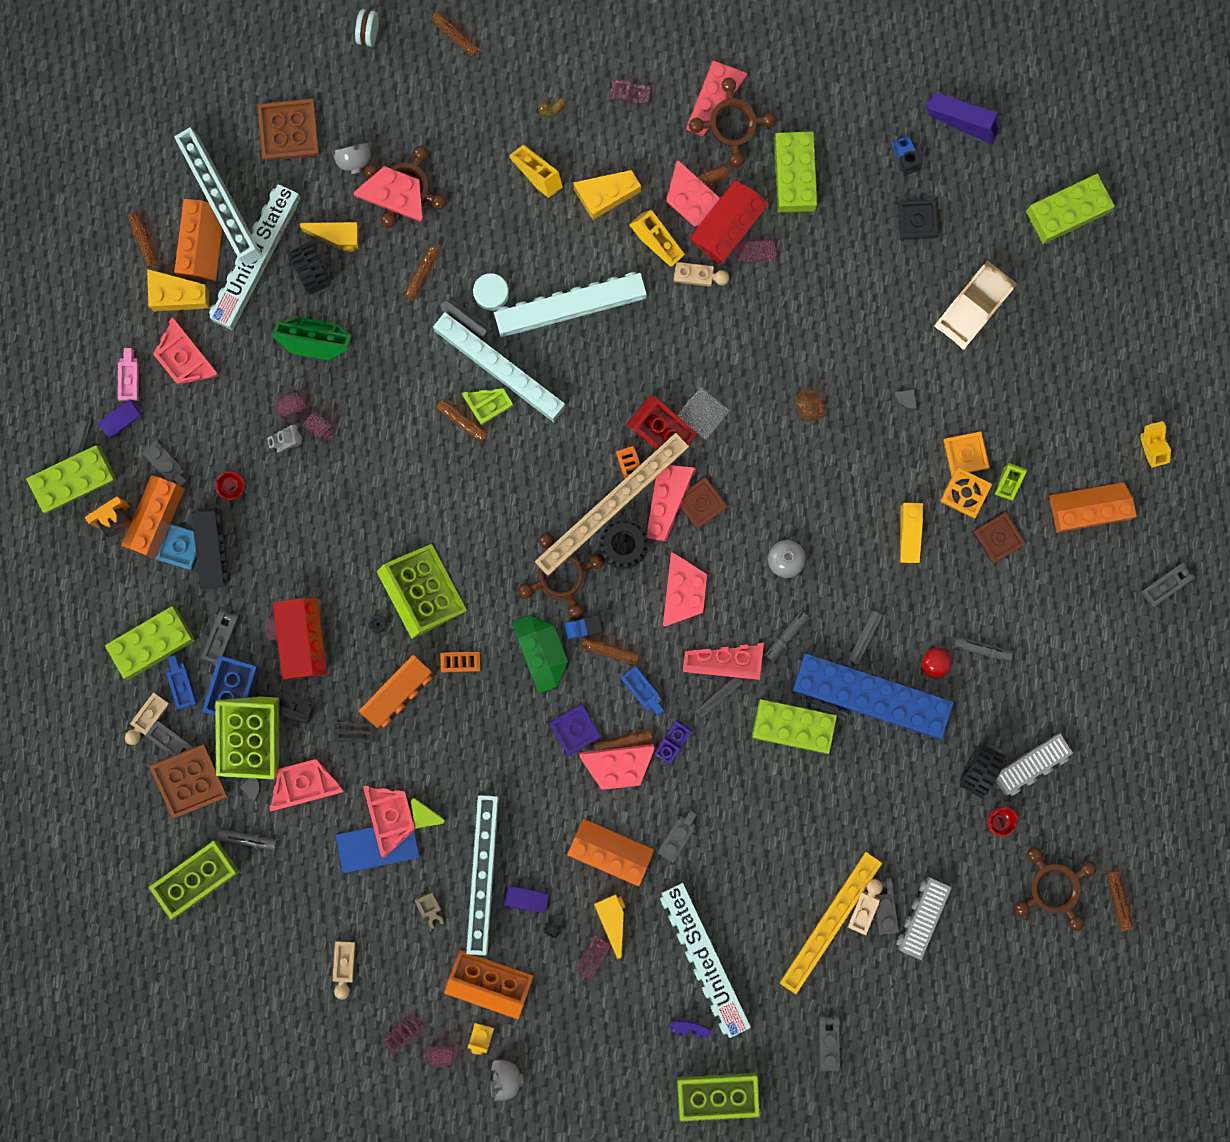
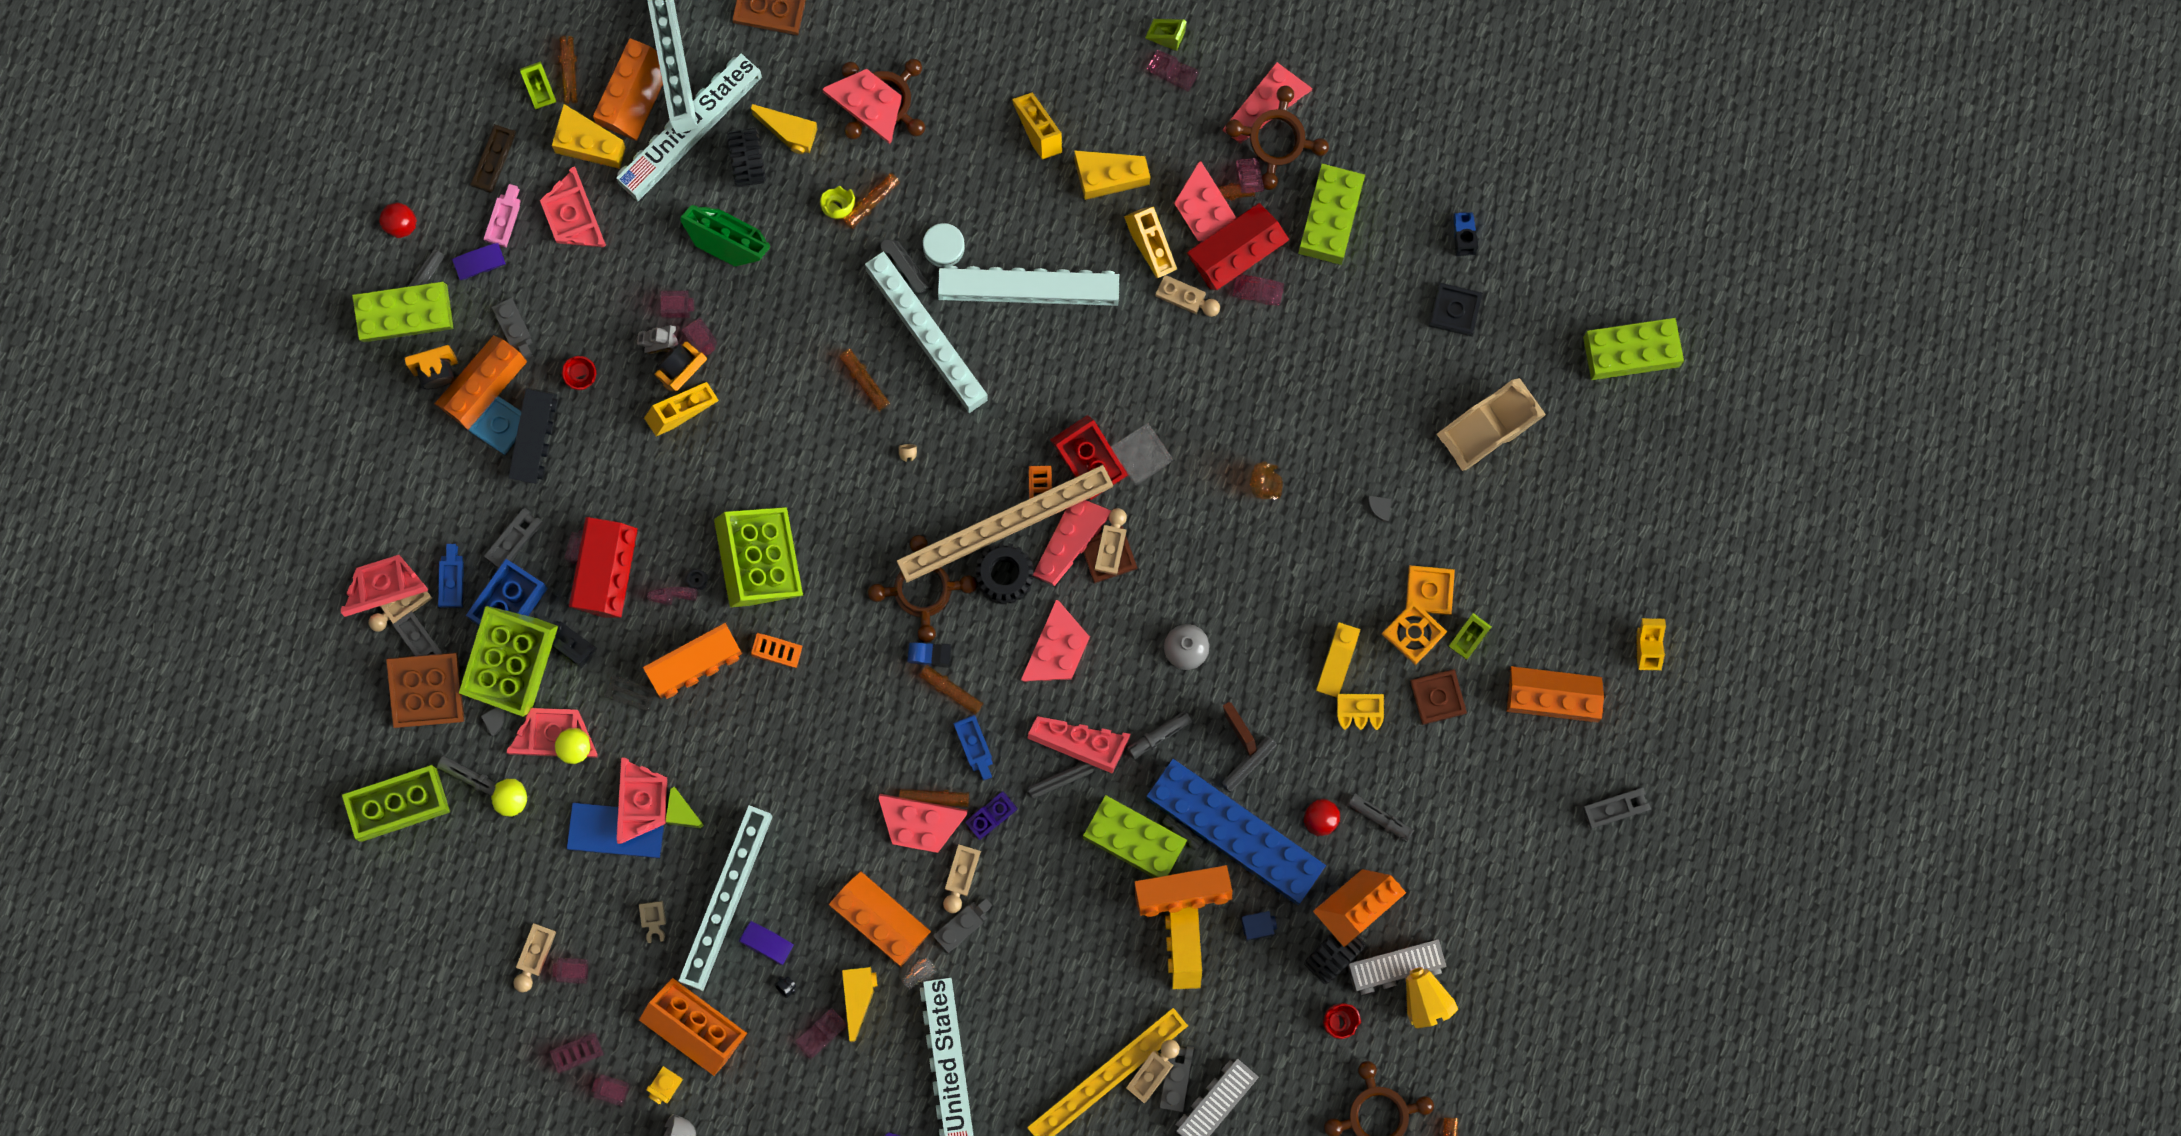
camera: 10 degrees right, 5 degrees down
lime brick [105,606,195,680] -> none
light grey cylinder [332,142,371,174] -> none
lime wing [462,389,513,425] -> none
green wedge [512,615,568,694] -> none
clear yellow arm [538,98,566,116] -> none
dark purple tile [549,704,601,757] -> none
dark purple slope [926,92,1000,145] -> none
none -> coral wing [341,555,428,617]
none -> red hair [379,202,417,238]
none -> dark brown tile [470,124,516,193]
none -> neon yellow hair [491,779,527,817]
none -> lime slope [520,61,556,109]
none -> clear pink brick [553,958,589,984]
none -> neon yellow hair [555,728,590,764]
none -> yellow slope [644,382,719,436]
none -> clear pink slope [647,587,698,606]
none -> piece [654,342,707,391]
none -> neon yellow hair [820,186,855,219]
none -> tan hinge [898,444,917,462]
none -> clear cone [901,957,937,990]
none -> tan plate [943,844,981,913]
none -> tan plate [1095,508,1127,575]
none -> orange slope [1135,865,1232,917]
none -> lime slope [1145,19,1186,51]
none -> yellow wedge [1165,907,1202,989]
none -> copper tile [1223,702,1257,756]
none -> clear pink slope [1236,158,1264,193]
none -> dark blue brick [1241,911,1277,941]
none -> orange slope [1313,869,1406,947]
none -> yellow plate [1337,694,1384,730]
none -> yellow cone [1406,967,1458,1028]

